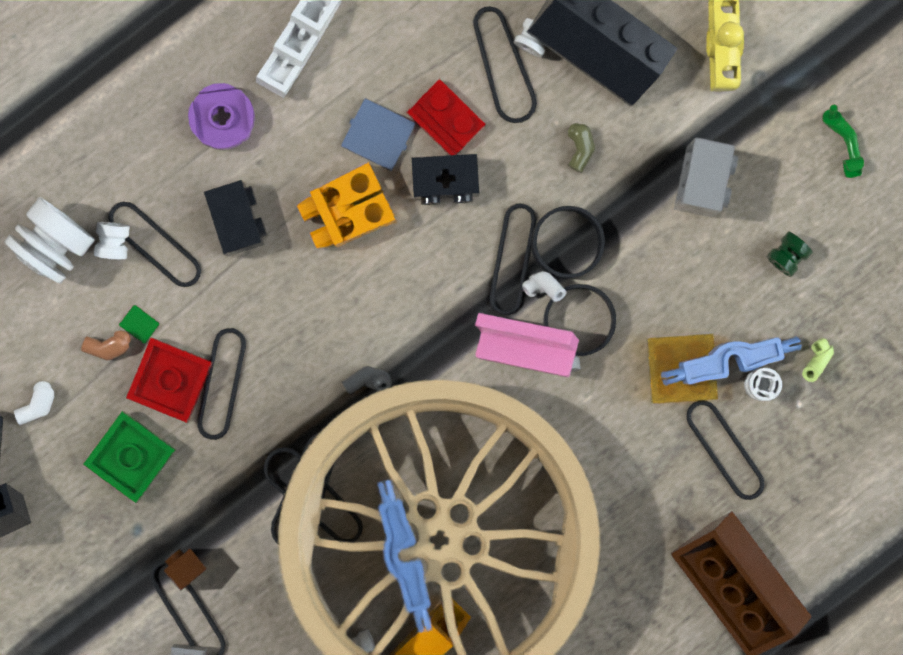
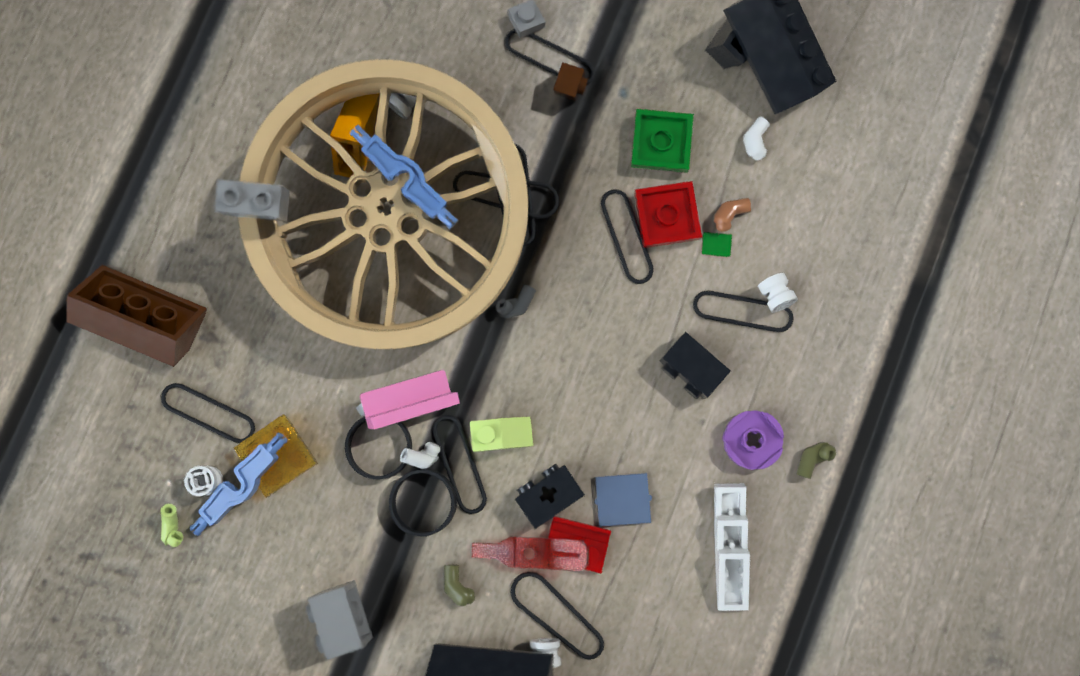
camera: 155 degrees right, 5 degrees down
white wheel [5,197,95,284] -> none
light orange hips [297,162,397,249] -> none
dark green wheel [766,231,813,277] -> none
none -> light grey brick [215,179,290,221]
none -> yellowish green slope [470,417,533,452]
none -> clear red piece [472,536,589,572]
none -> olive arm [796,442,836,479]

